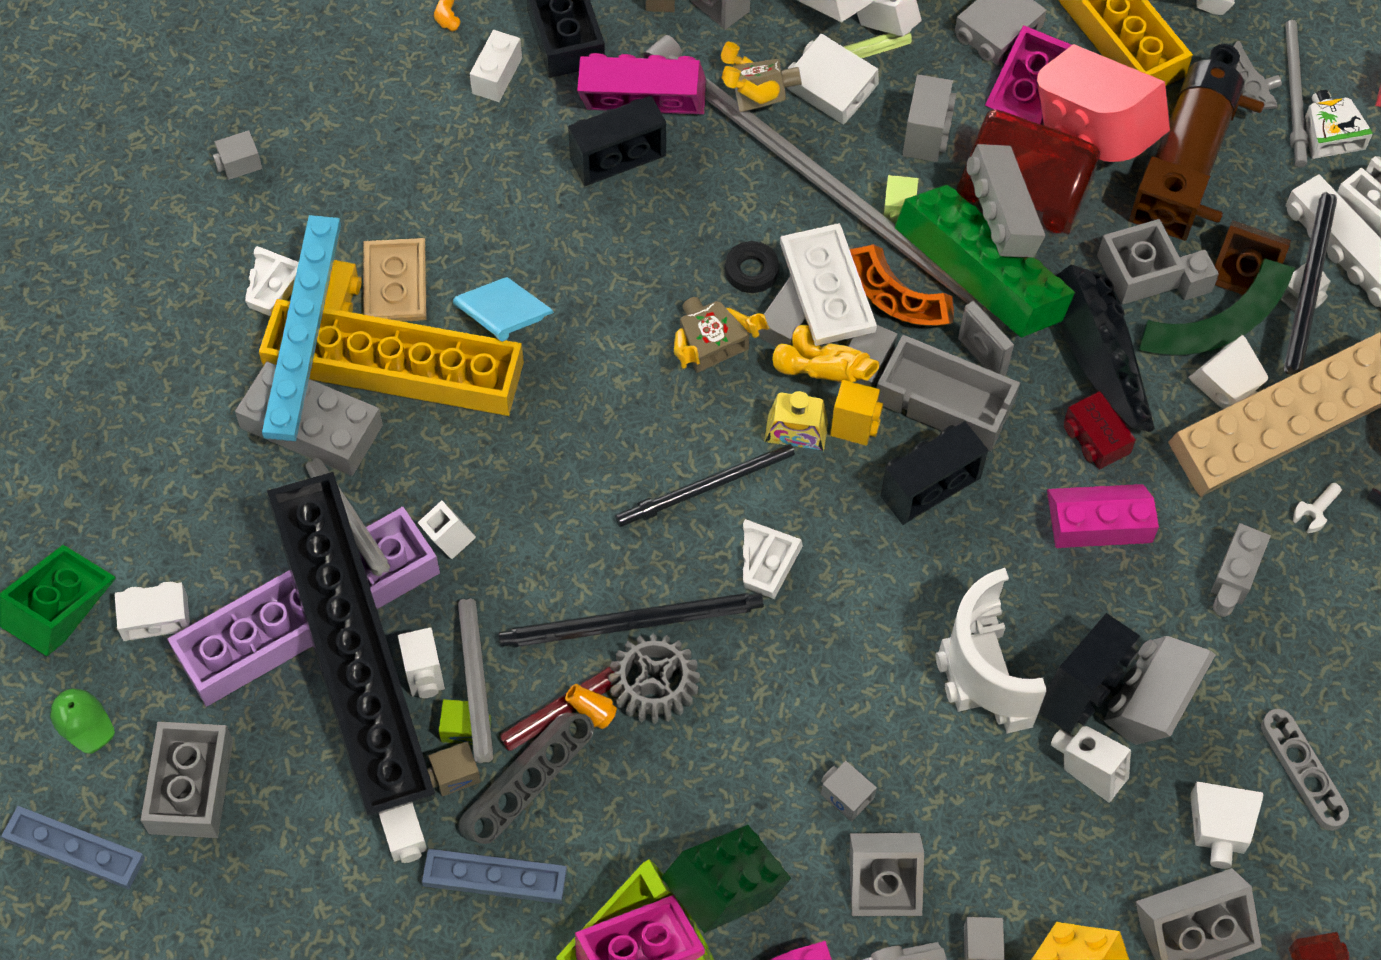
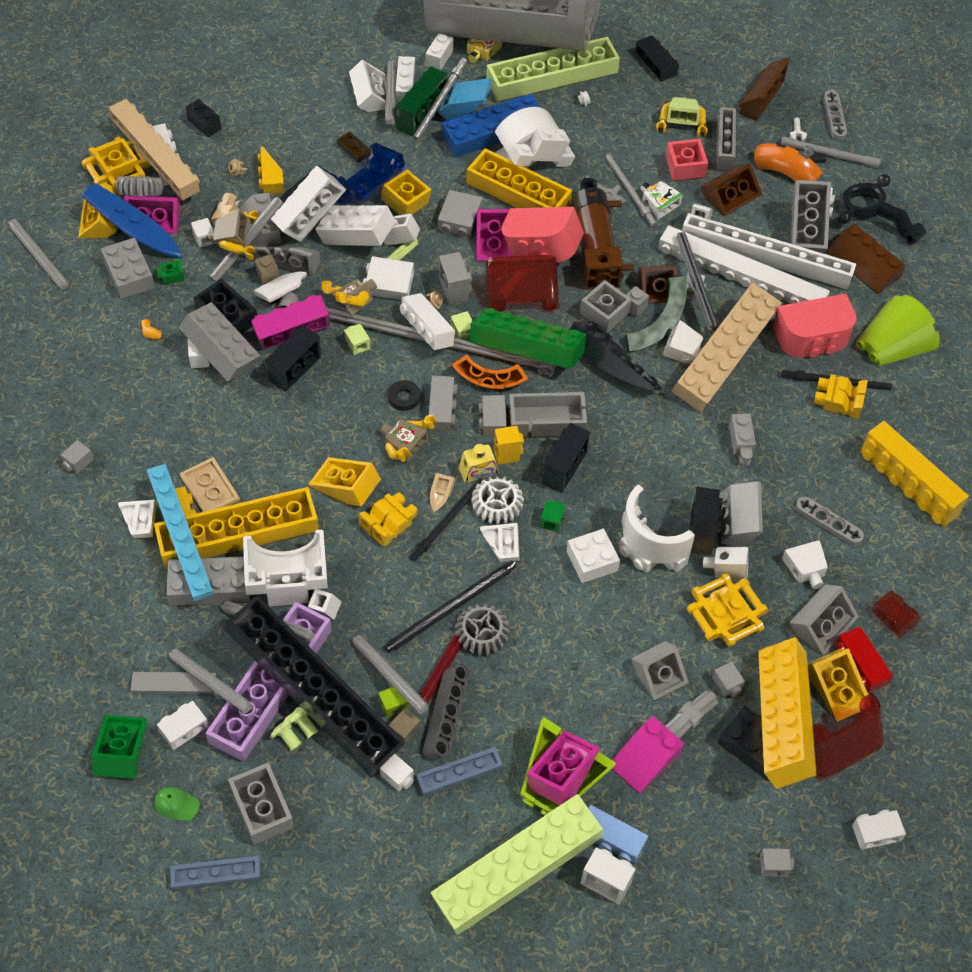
camera: 30 degrees left, 5 degrees down
white brick [398,628,445,698] -> none
medium azure piece [453,277,554,341] -> none
light orange cone [565,683,617,729] -> none
dark green brick [661,825,791,934] -> none
yellow piece [772,325,879,382] -> none
white plate [780,223,877,346] -> none
light grey brick [821,761,877,822] -> none
light grey plate [958,300,1014,376] -> none
light grey brick [966,144,1045,257] -> none
dark pink slope [1047,484,1159,548] -> none
dark red brick [1064,391,1136,470] -> none
white bar [1293,483,1342,533] -> none
none -> light grey tile [131,672,216,694]
none -> light grey axle [169,649,252,713]
none -> light grey brick [179,302,260,382]
none -> white piece [243,530,328,607]
none -> white tile [254,271,307,302]
none -> yellowish green connector [270,707,318,751]
none -> yellow slope [309,457,381,507]
none -> yellowish green brick [344,324,370,355]
none -> yellow hips [359,492,418,547]
none -> white brick [400,293,455,350]
none -> tan plate [426,291,443,309]
none -> tan plate [430,473,455,512]
none -> white gear [471,476,524,525]
none -> green brick [540,500,565,532]
none -> white brick [567,529,620,583]
none -> yellow brick [686,573,769,647]

